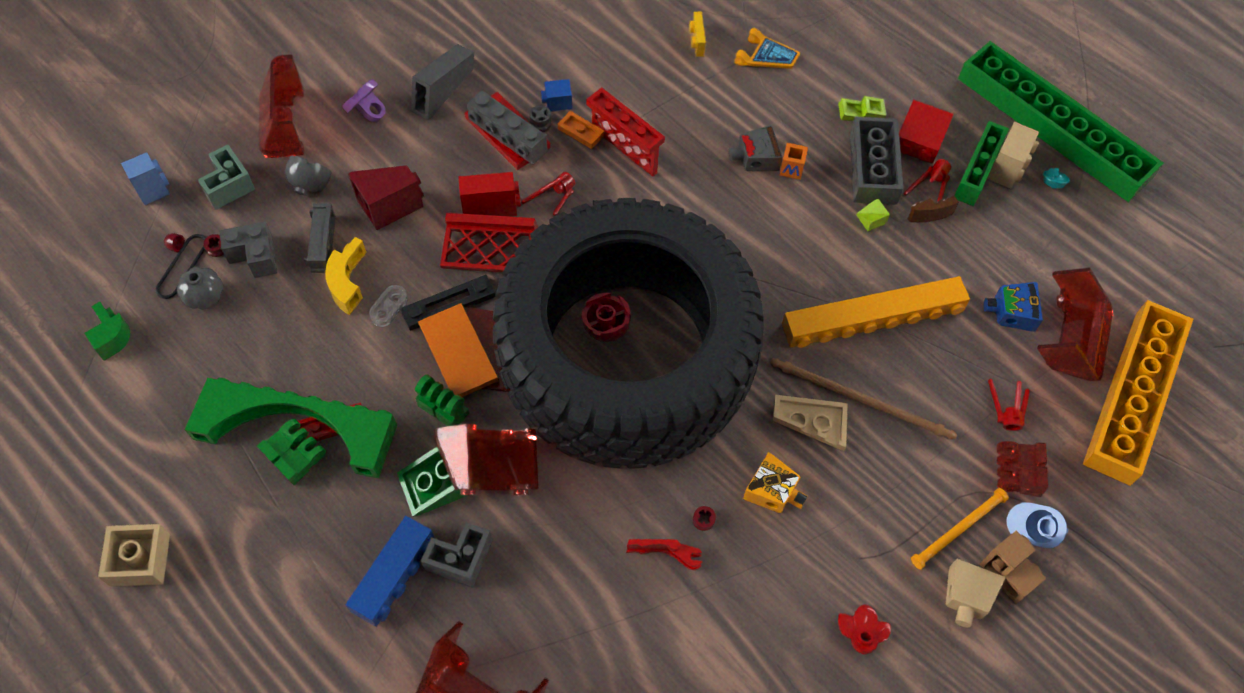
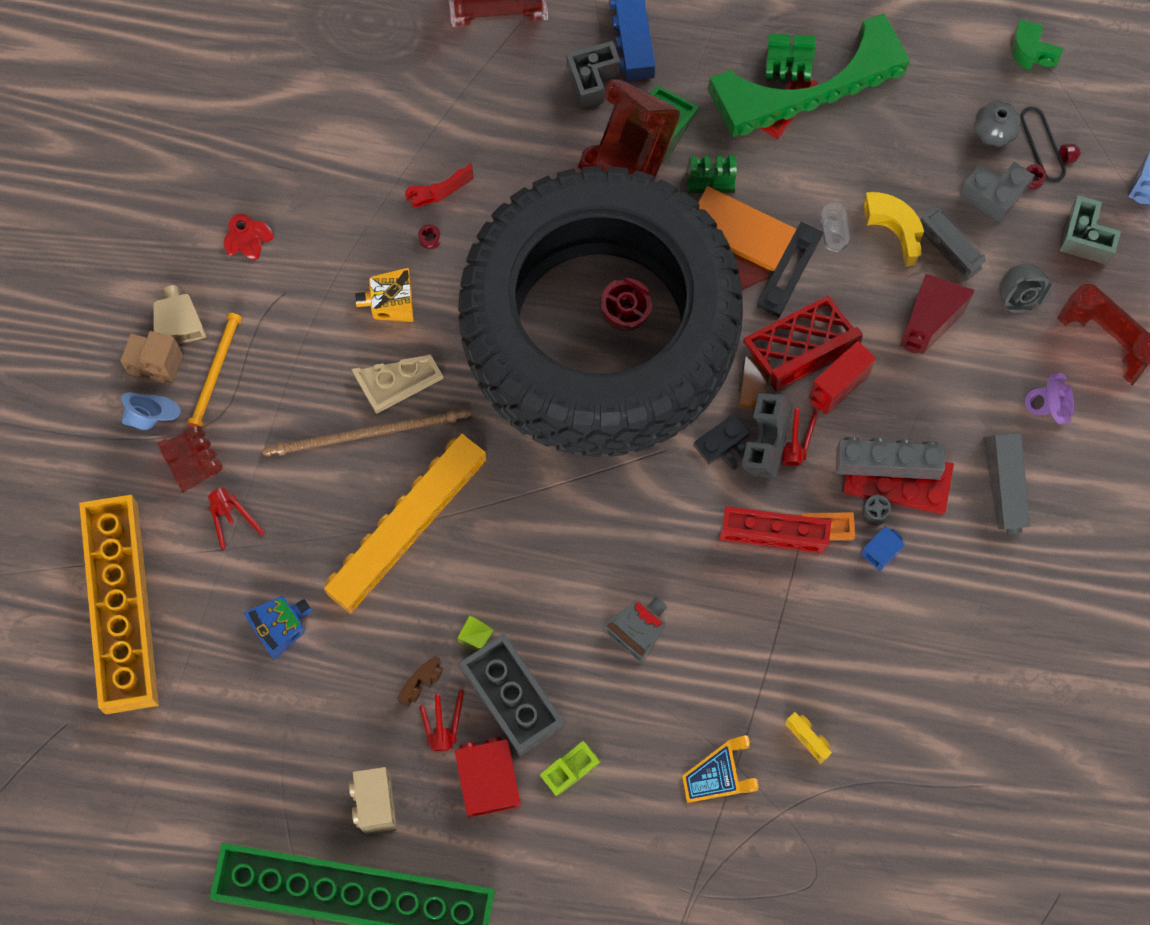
camera: 145 degrees right, 10 degrees up
orange brick [780,143,808,180] -> none
green brick [954,121,1009,206] -> none
clear red windscreen [1037,267,1113,381] -> none
teal hat [1043,168,1070,189] -> none
none -> dark grey arch [742,393,793,479]

